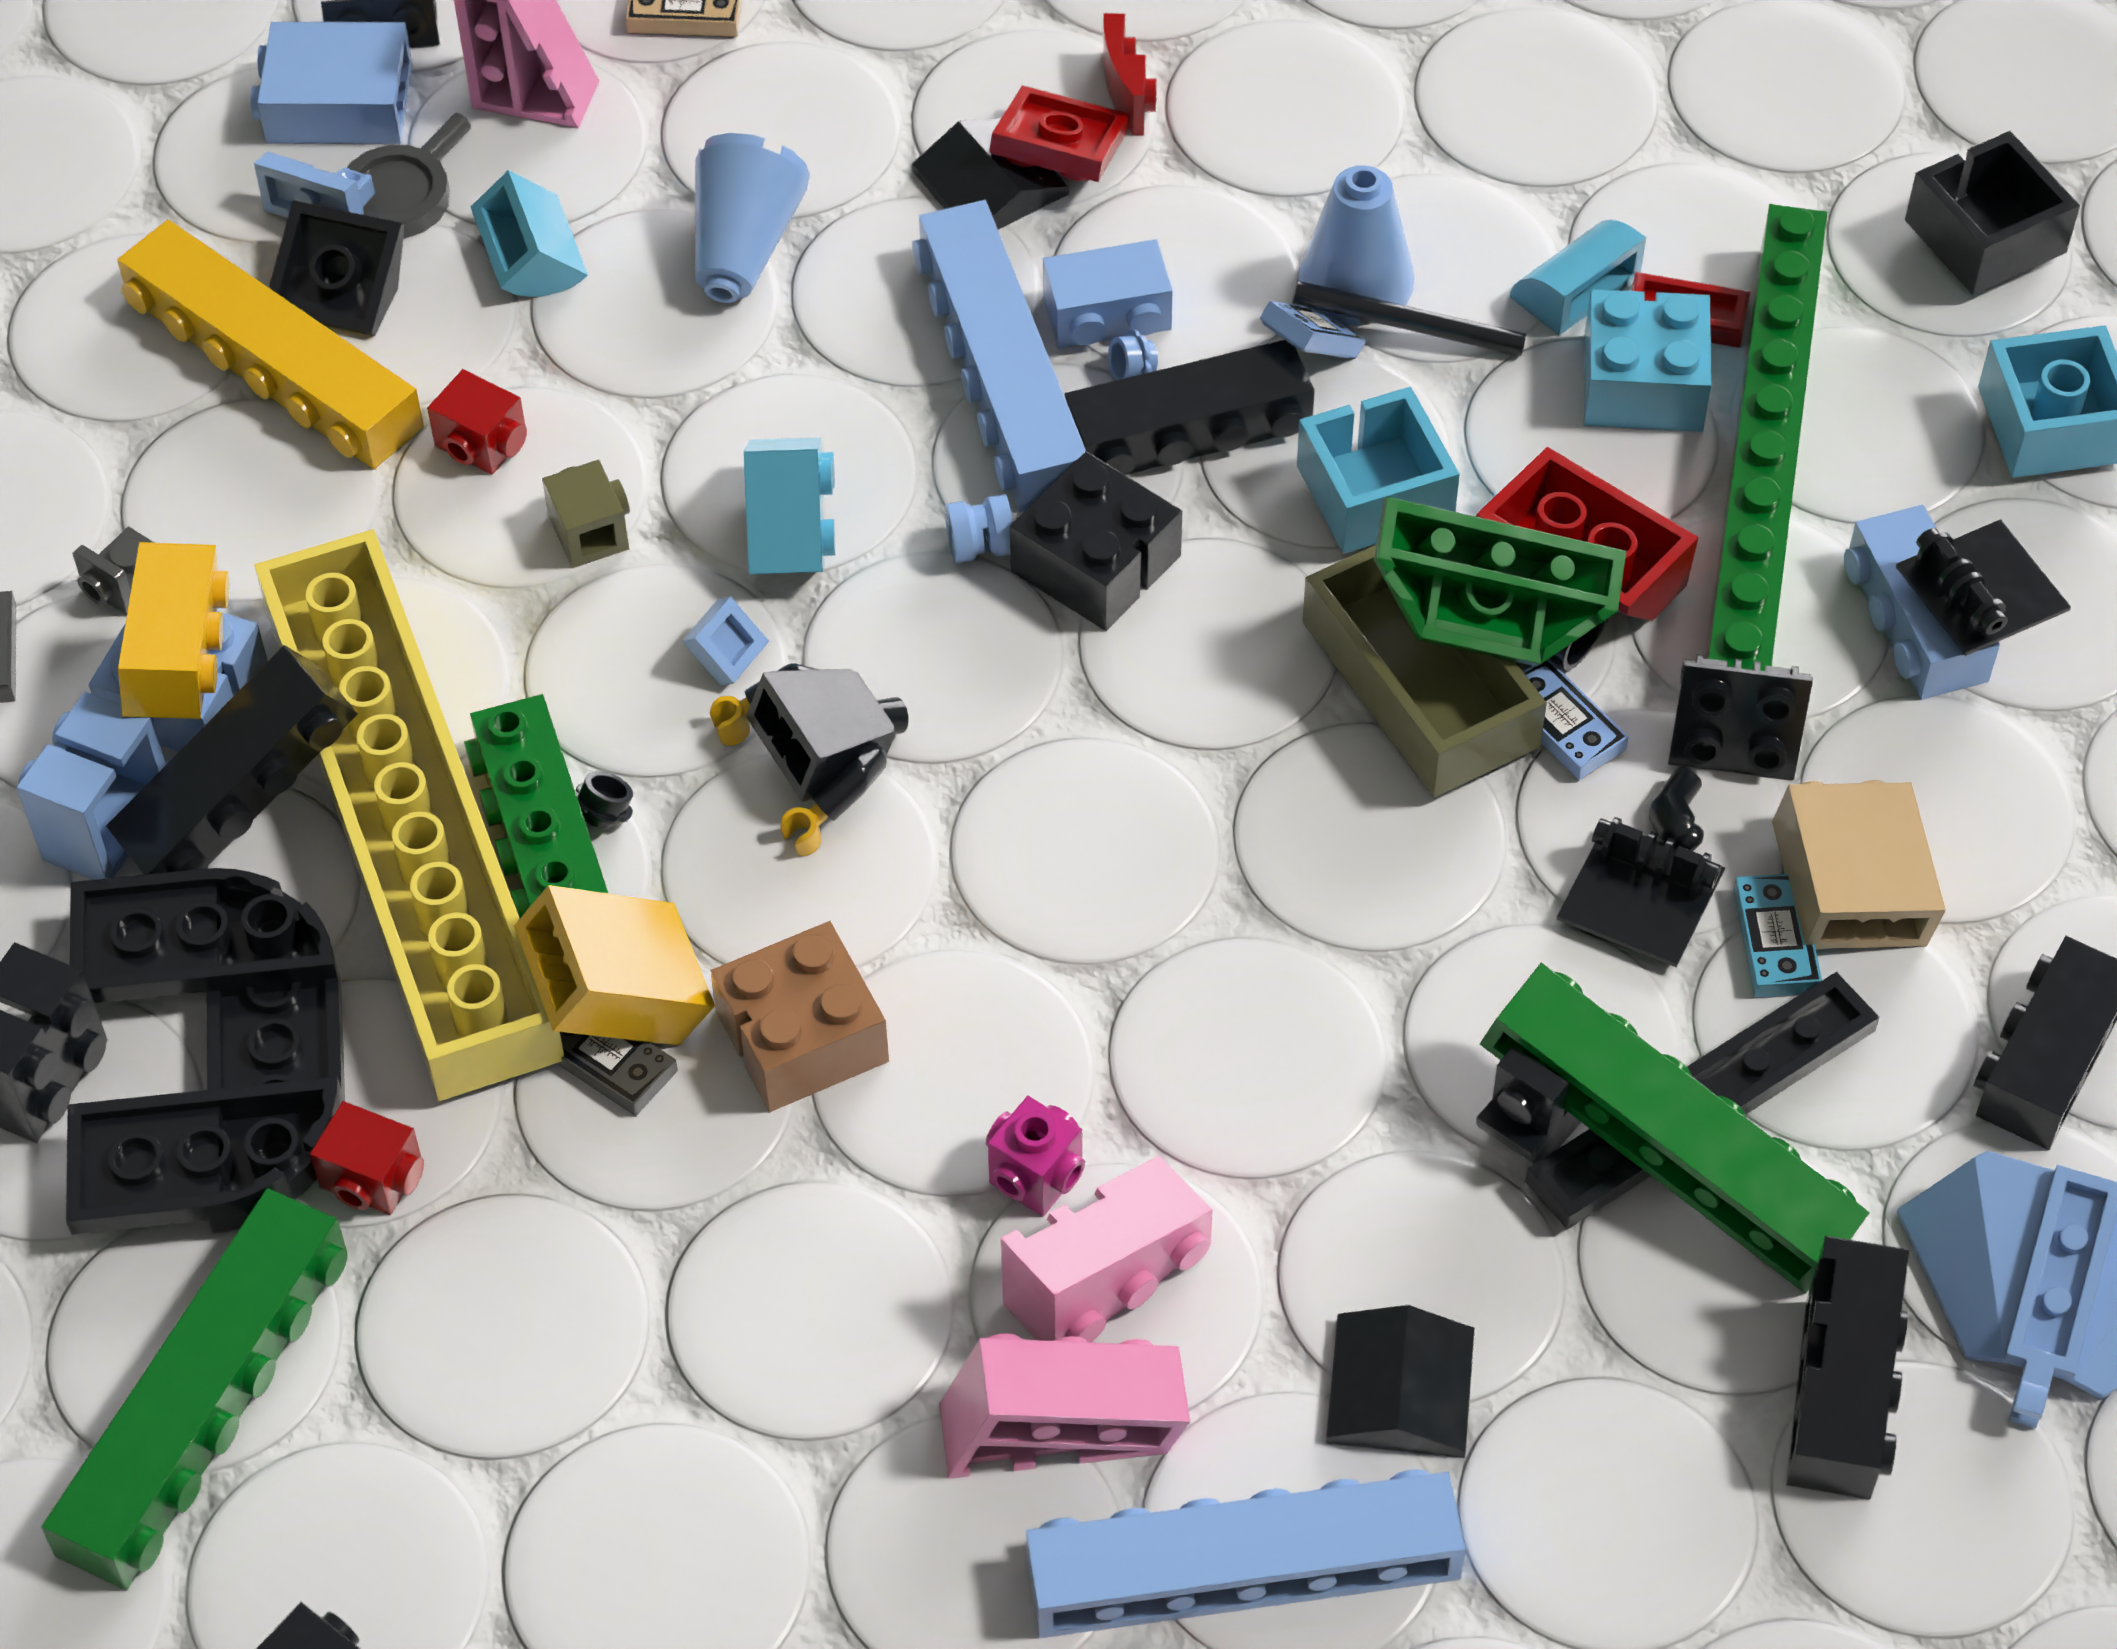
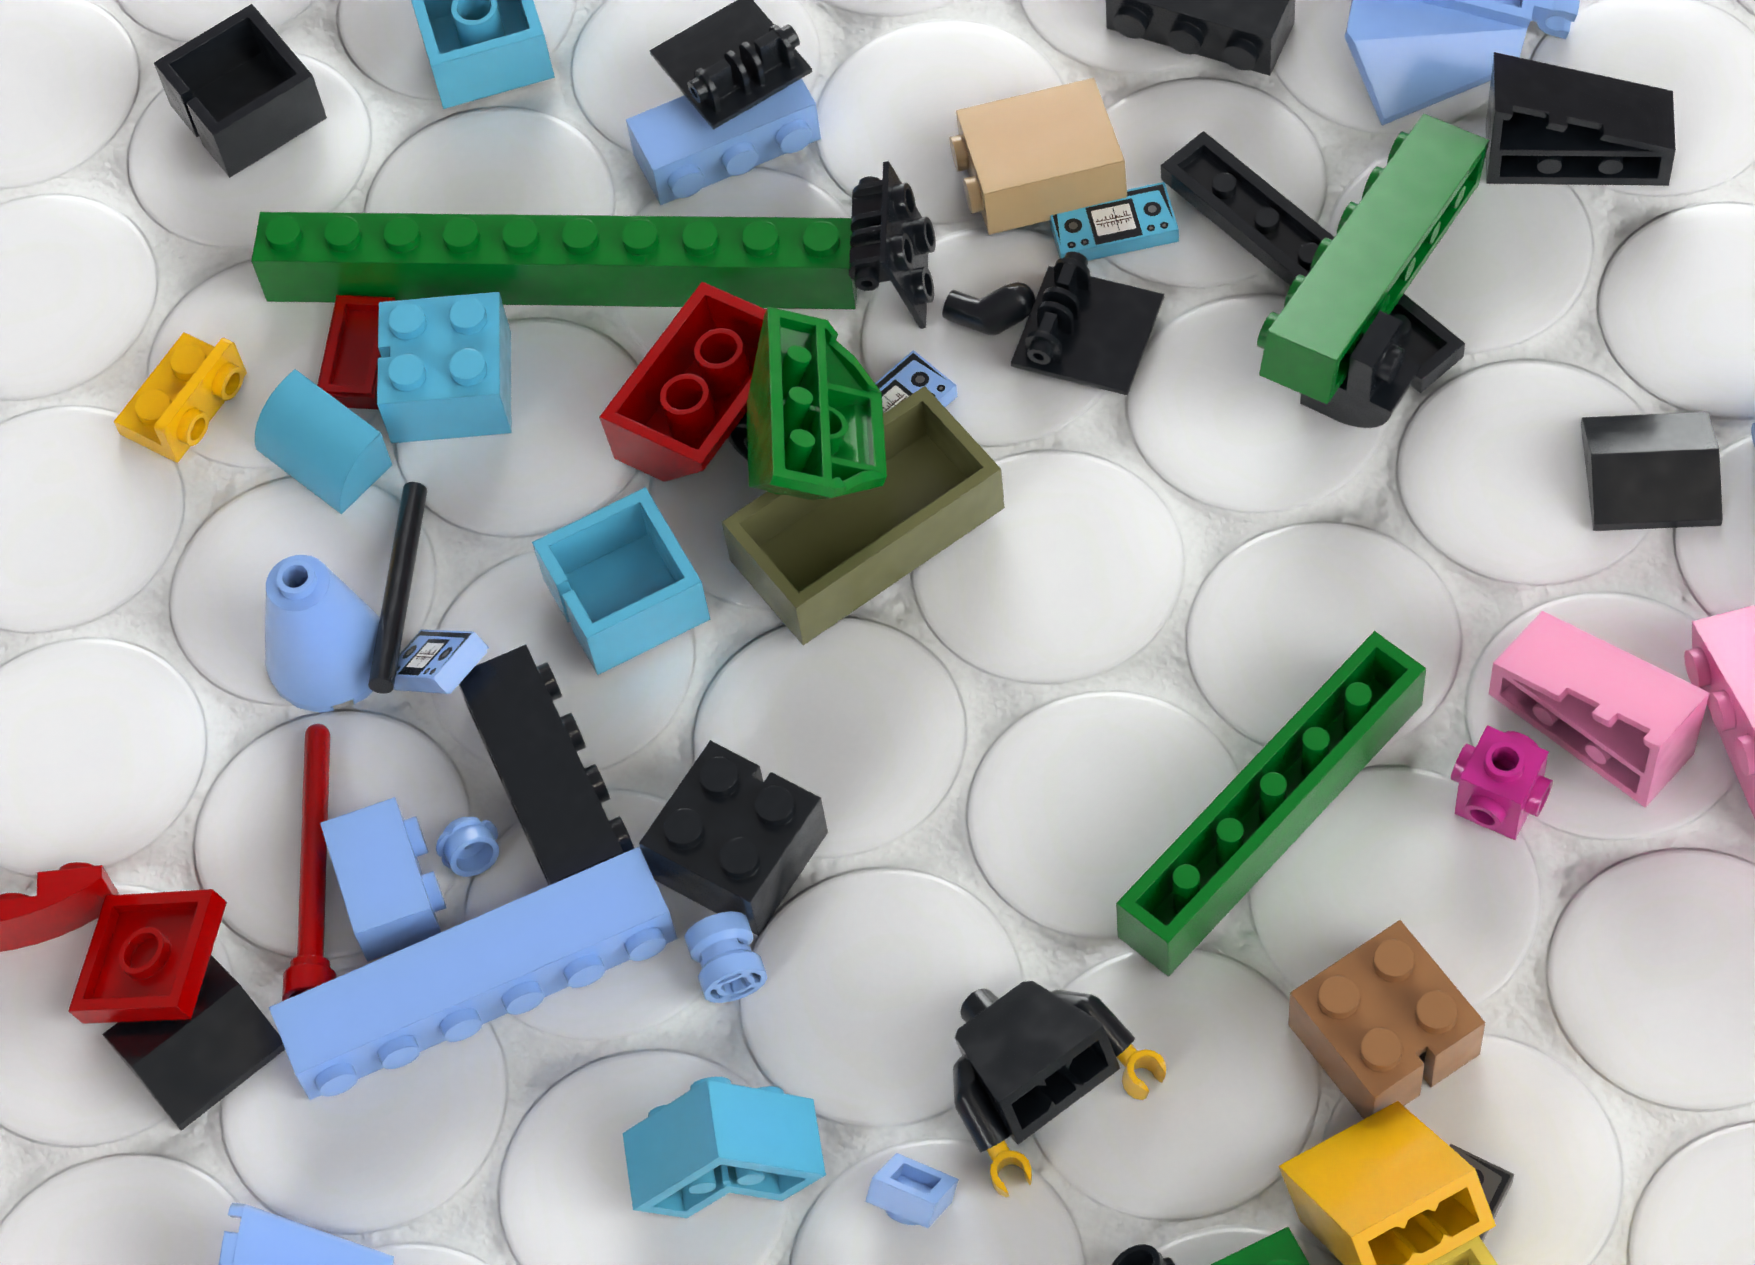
camera: 90 degrees left, 5 degrees up
none -> yellow bracket [114,332,247,463]
none -> red piece [282,724,337,1001]
none -> green brick [1116,631,1426,977]

